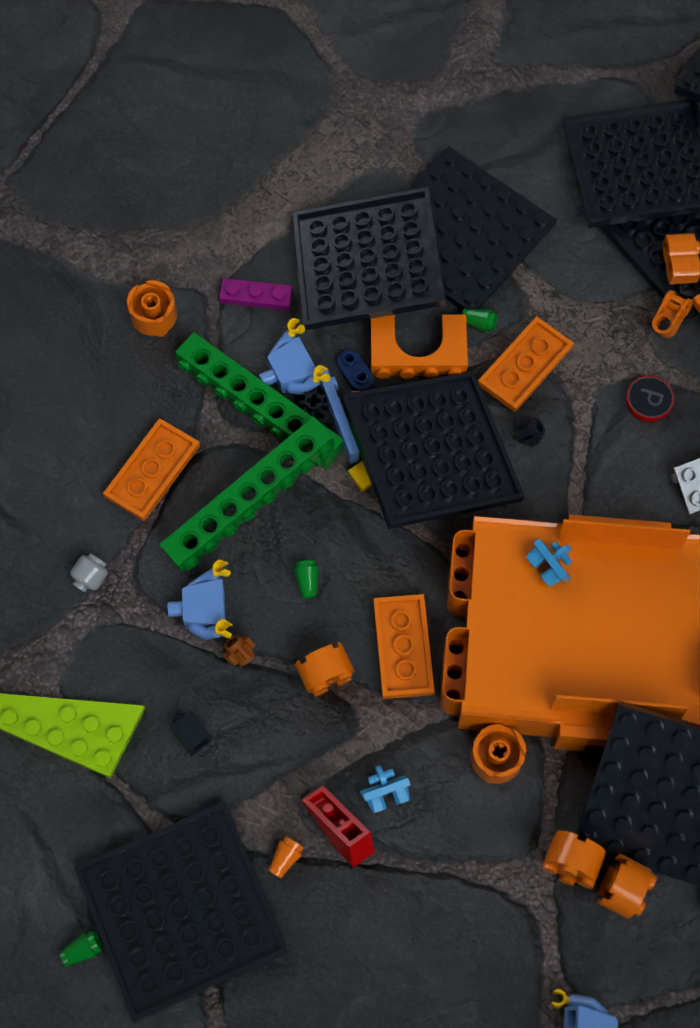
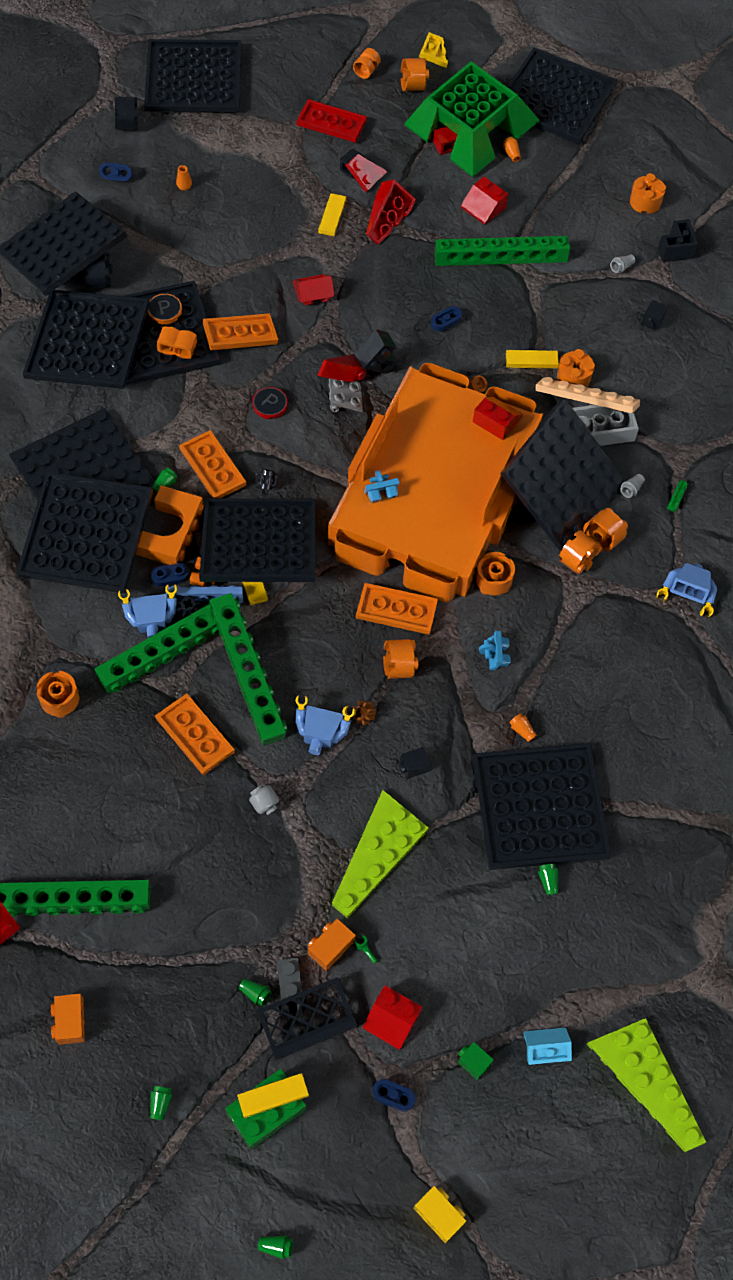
camera: 75 degrees left, 5 degrees down
magenta plate [219,278,292,311] -> none
green cone [294,560,319,599] -> none
red slope [302,786,375,867] -> none
orange piece [652,290,693,338] -> none

